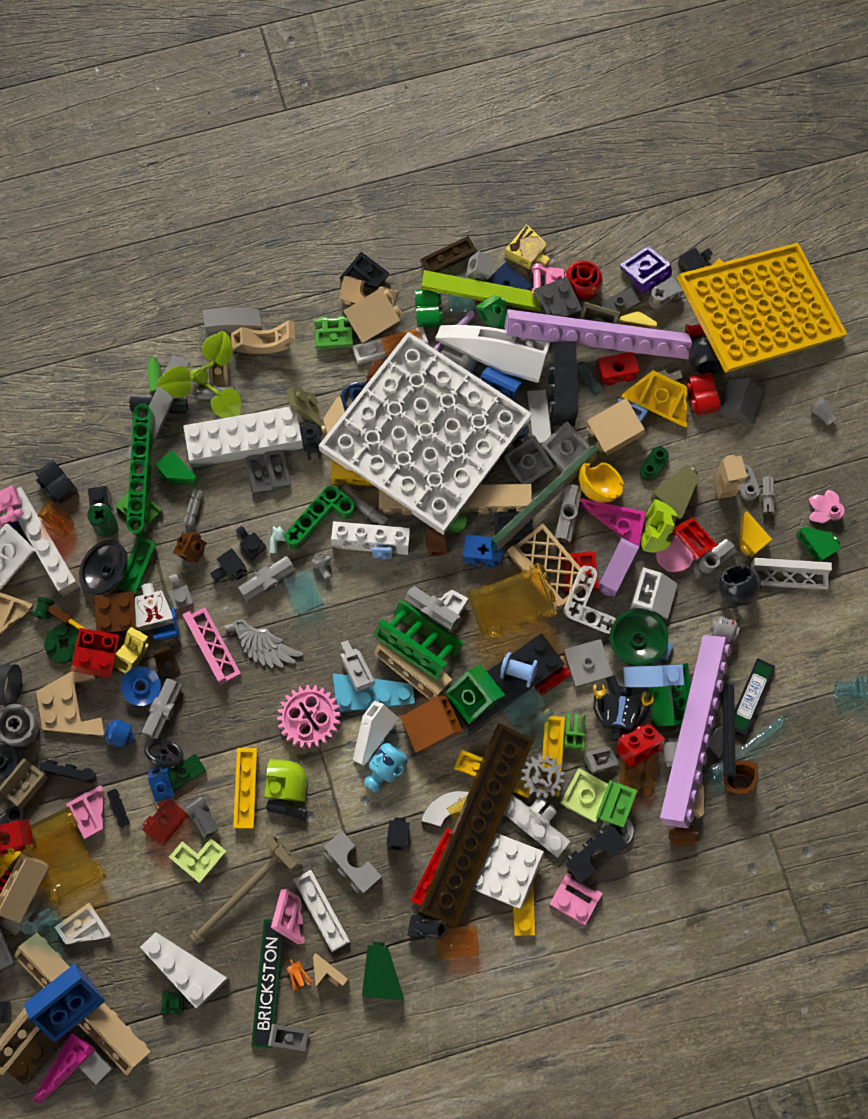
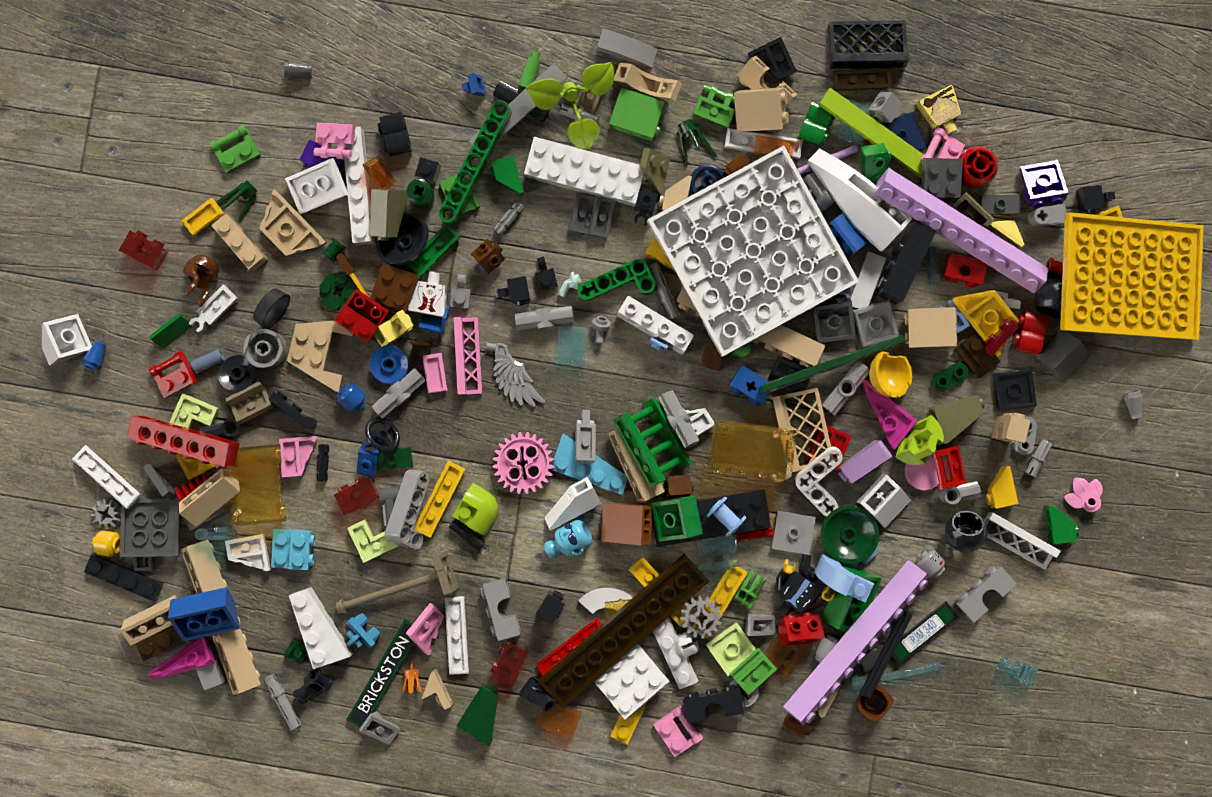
camera: 25 degrees right, 15 degrees up
none -> light grey pin [263,673,301,730]
none -> medium azure plate [271,529,315,570]
none -> black connector [293,668,333,704]
none -> dark azure hips [346,613,380,649]
none -> olive slope [370,189,408,241]
none -> light grey beam [385,469,430,549]
none -> bright pink tile [423,353,447,394]
none -> blue tile [462,73,486,96]
none -> clear red brick [490,640,529,687]
none -> bright green brick [609,87,667,141]
none -> reddish brown brick [663,475,694,500]
none -> dark green plant [677,119,717,165]
none -> black fence [829,20,909,69]
none -> dark brown plate [954,332,1001,379]
none -> light grey arch [954,565,1017,623]
none -> dark red plate [985,316,1019,356]
none -> black tile [992,368,1037,411]

